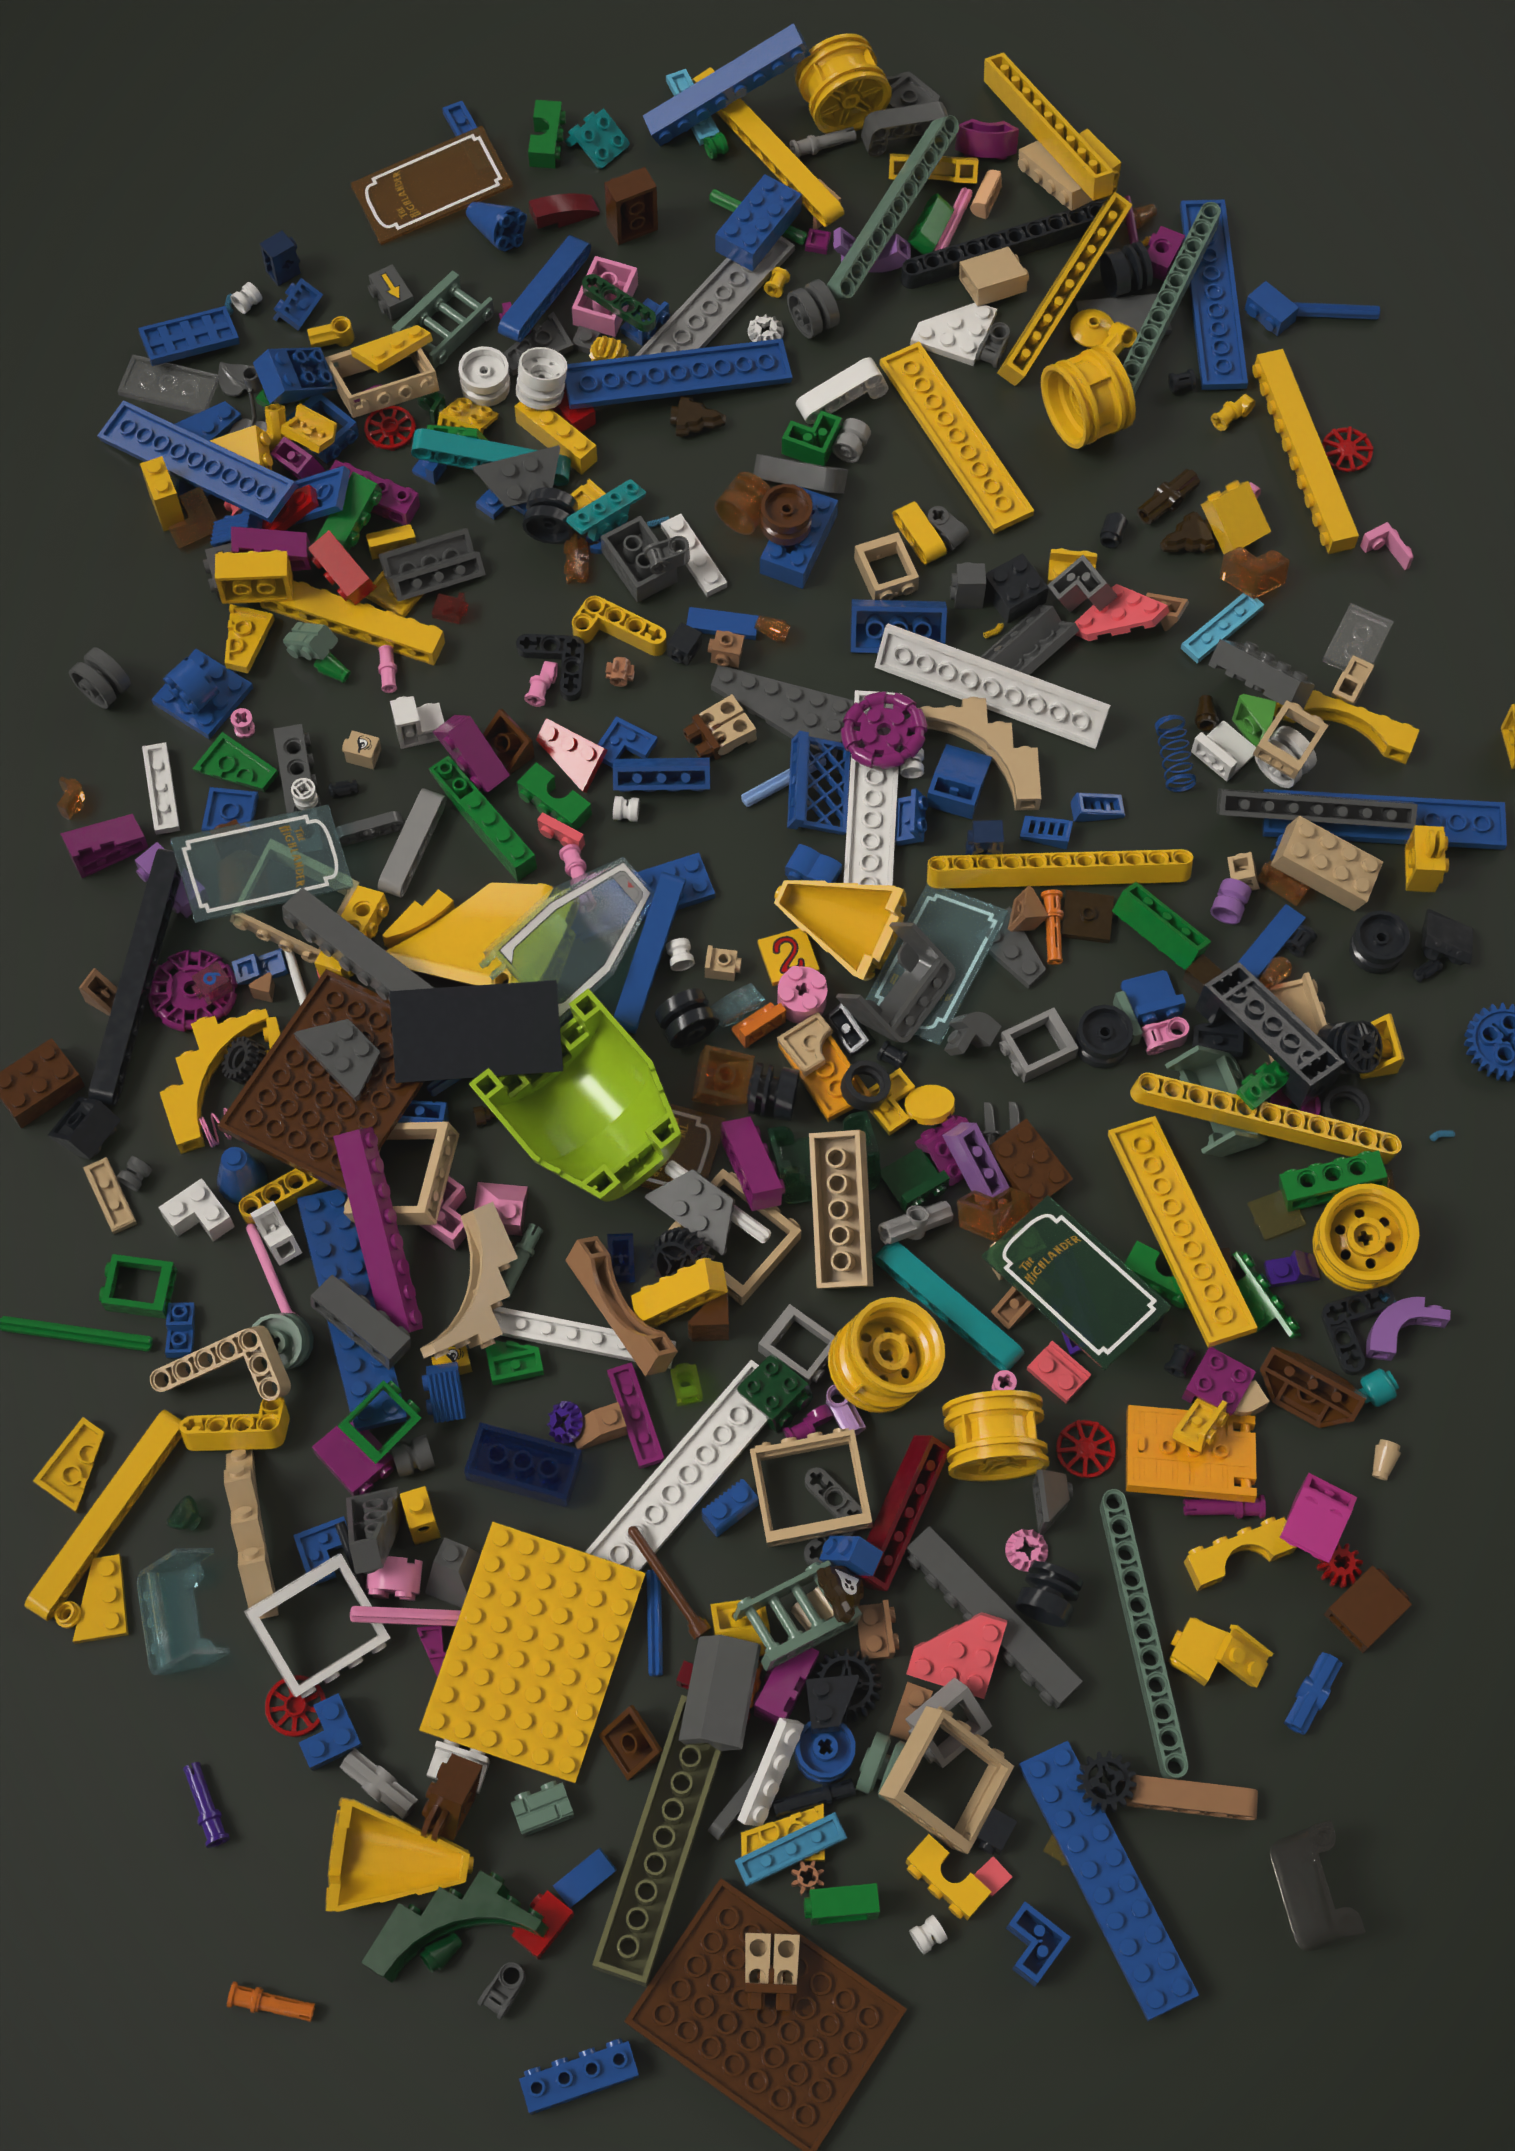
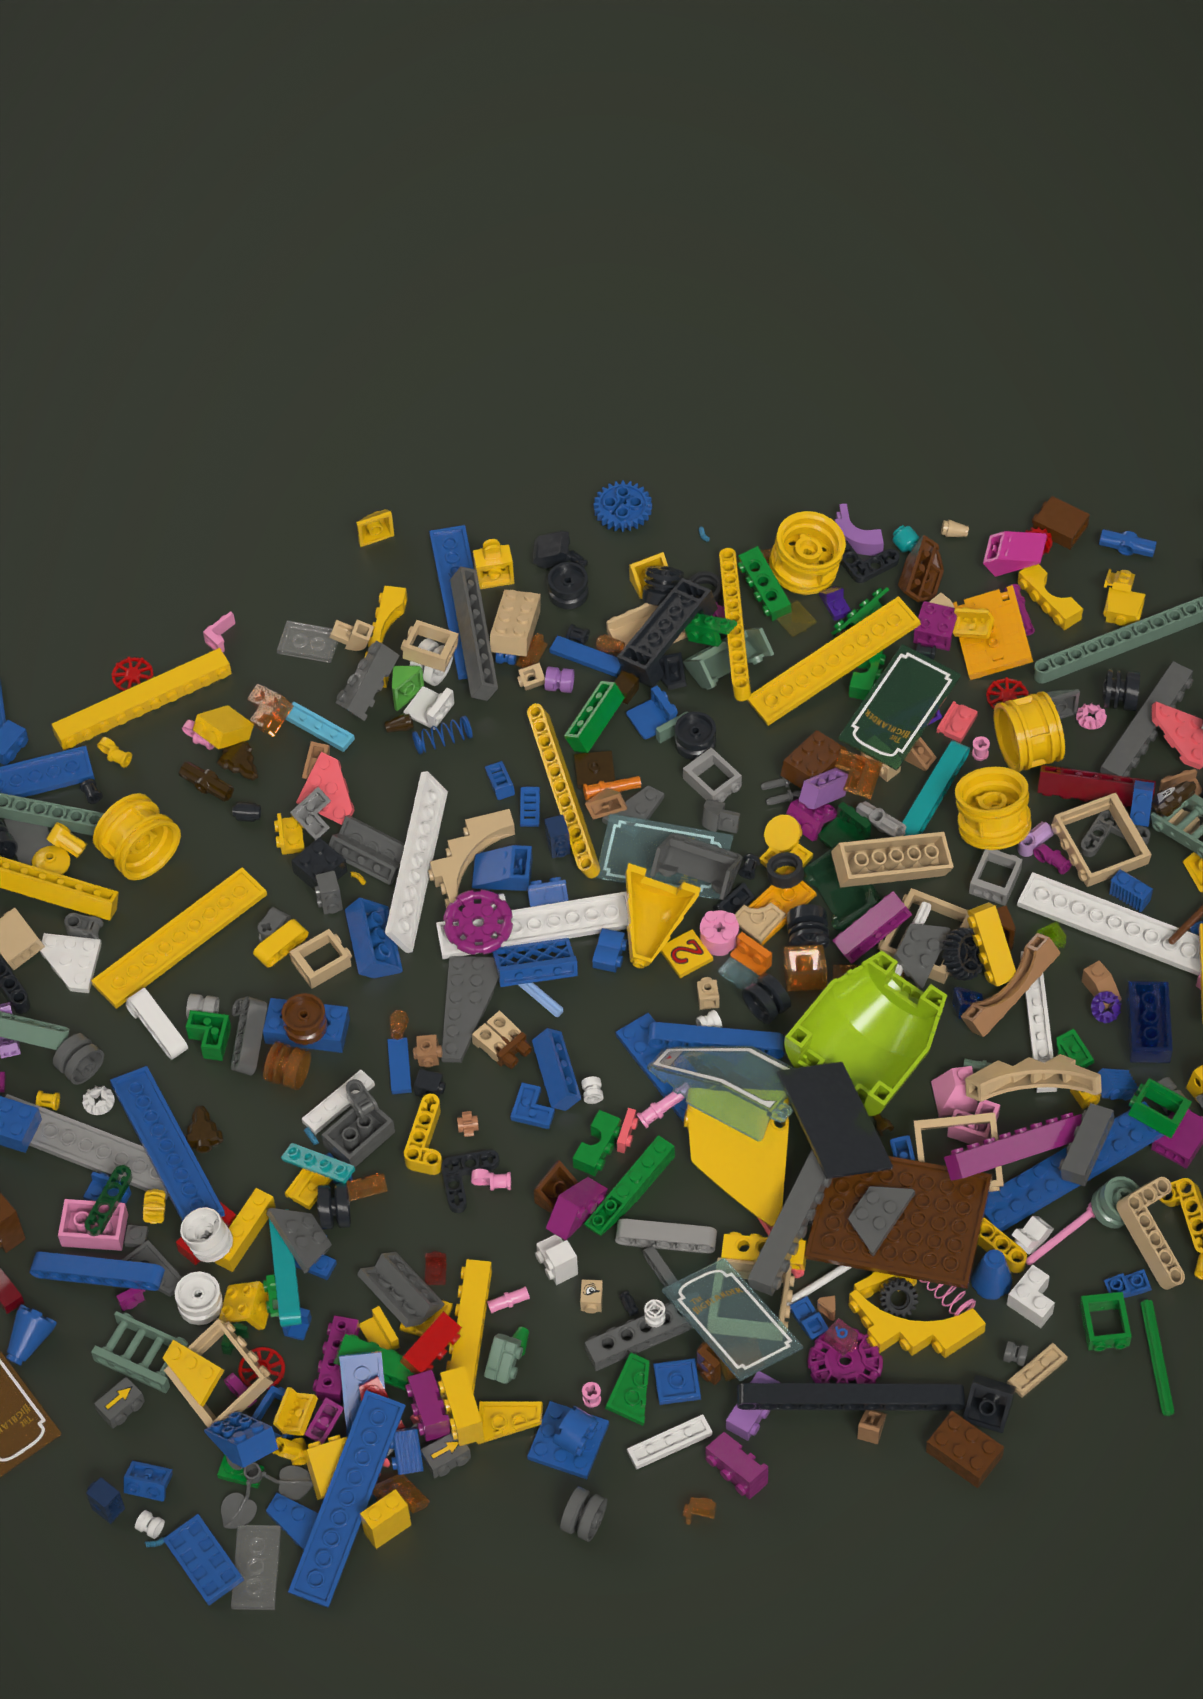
camera: 100 degrees left, 10 degrees down
yellow piece [307,316,354,347] -> none
yellow slope [382,889,455,948] -> none
wing [536,718,608,793] -> none
magenta plate [607,1362,664,1469] -> none
dark green bracket [737,1355,813,1433] -> none
bright pink piece [1141,1017,1189,1055] -> none

